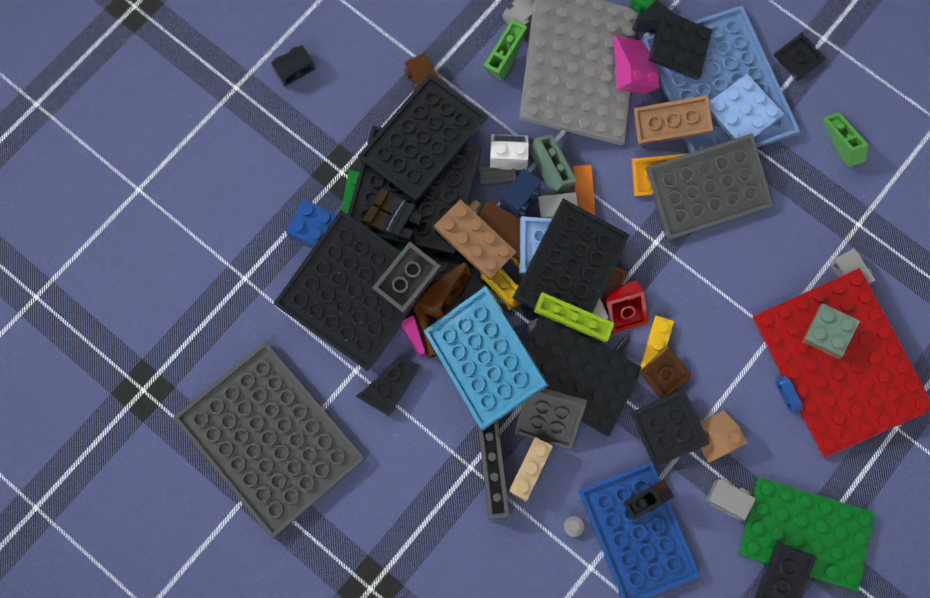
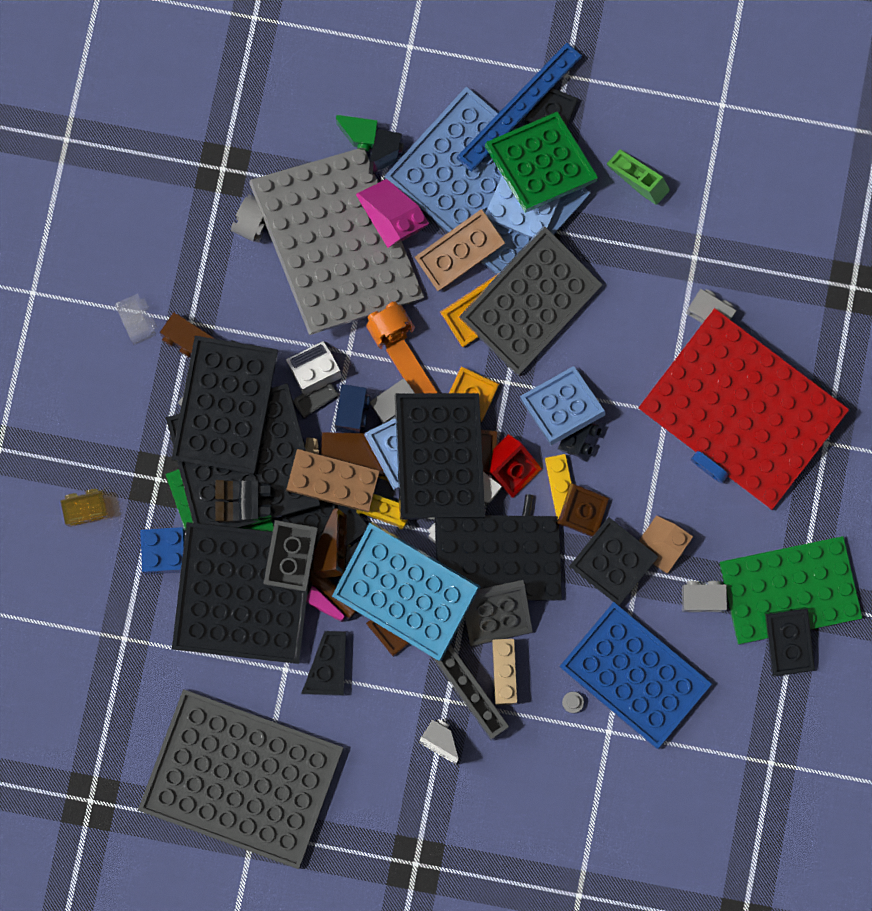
camera: 30 degrees left, 5 degrees up
black brick [271,45,316,87] -> none
bright green slope [483,19,528,81] -> none
sand green brick [528,134,577,195] -> none
lime plate [534,292,614,342] -> none
black slope [623,479,674,520] -> none
black plate [648,10,712,80] -> none
sand green brick [802,304,860,359] -> none
none -> clear yellow brick [60,489,109,527]
none -> clear brick [115,294,158,345]
none -> orange brick [366,301,415,349]
none -> reddish brown tile [366,620,409,656]
none -> white slope [419,719,458,765]
none -> light orange tile [449,366,499,422]
none -> blue tile [456,43,582,172]
none -> green plate [485,112,598,213]
none -> medium blue plate [520,366,606,446]
none -> black bracket [558,420,603,462]

